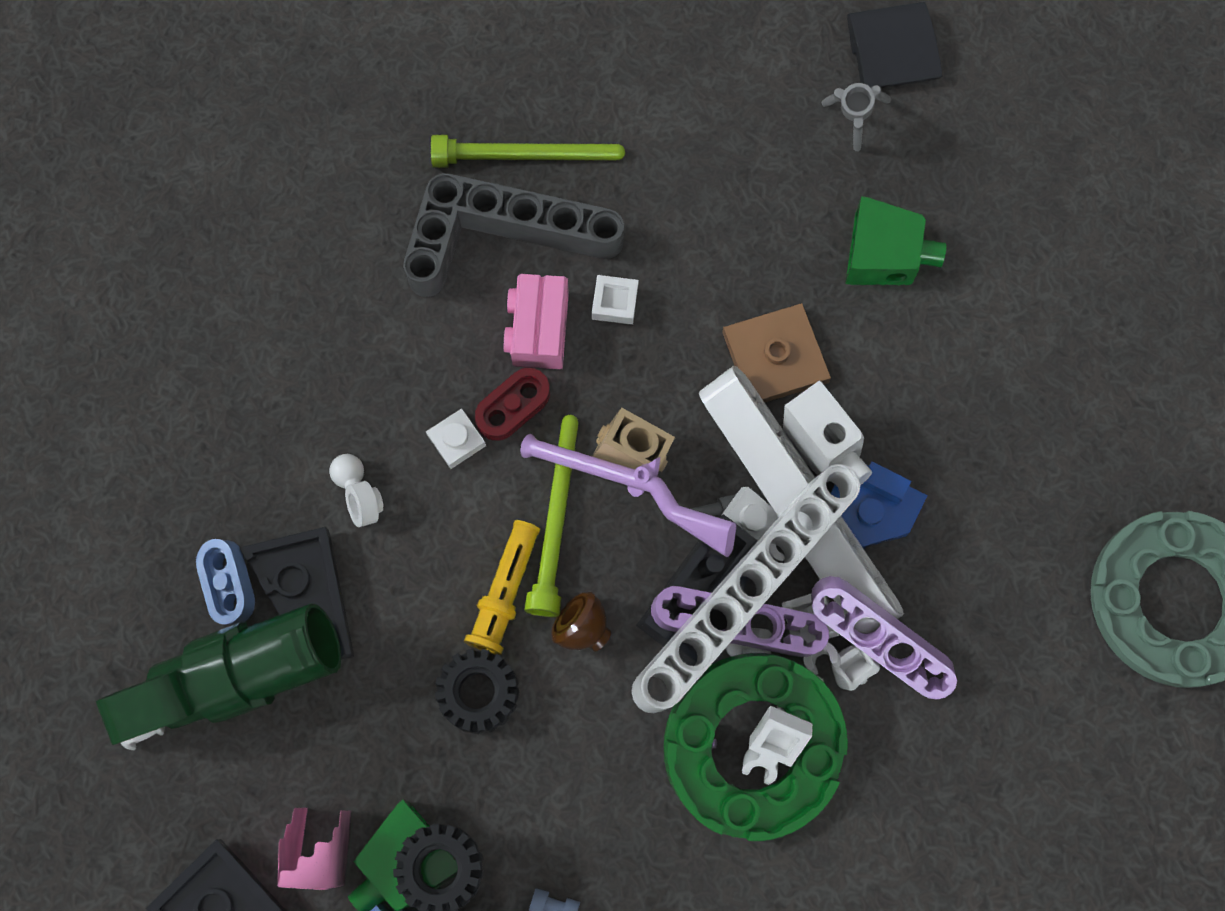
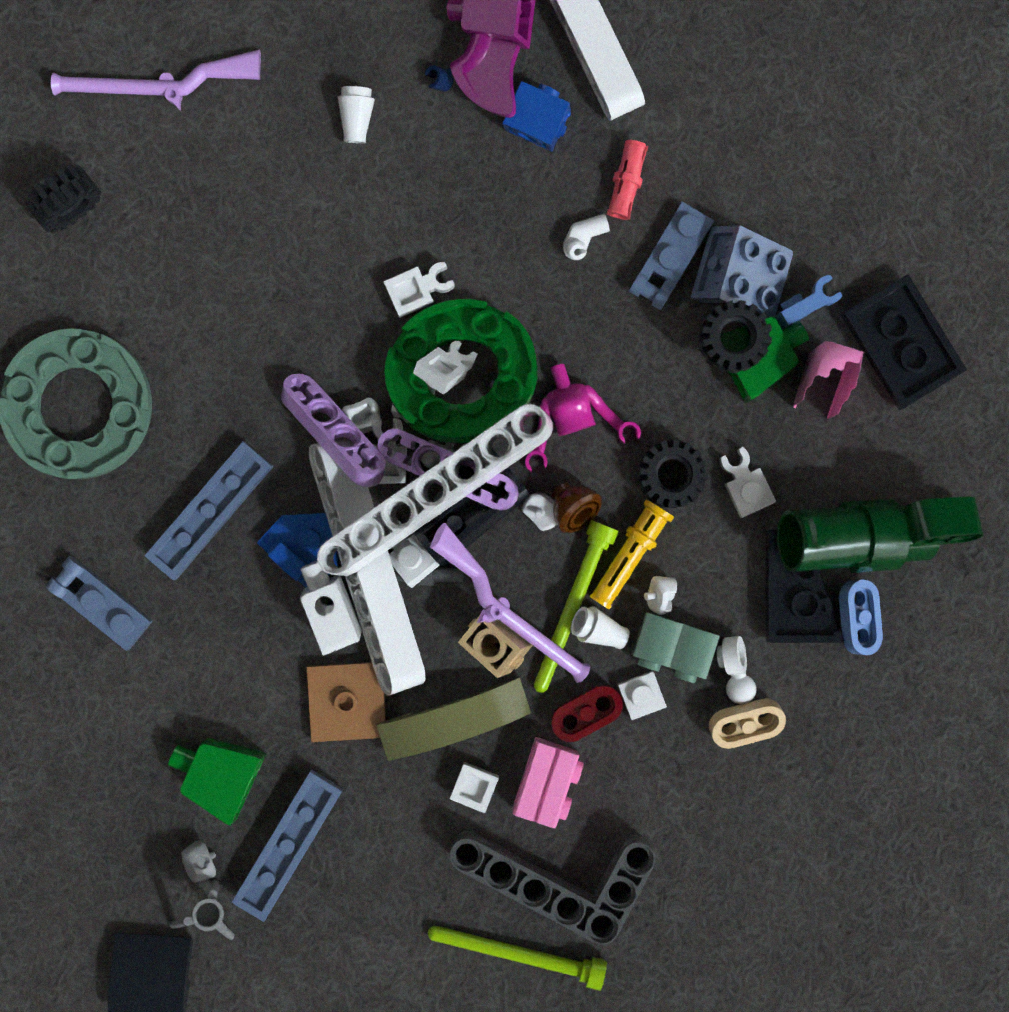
camera: 170 degrees left, 15 degrees up
none -> sand blue plate [45,556,153,651]
none -> sand blue plate [145,441,274,580]
none -> light grey piece [181,840,216,883]
none -> sand blue plate [232,770,344,922]
none -> olive slope [376,677,531,761]
none -> white plate [384,262,455,318]
none -> white piece [521,493,557,531]
none -> dark pink piece [525,364,641,473]
none -> white cone [571,606,630,649]
none -> sand green brick [632,611,720,683]
none -> white piece [644,576,677,615]
none -> tan plate [709,698,786,749]
none -> white plate [719,447,776,518]

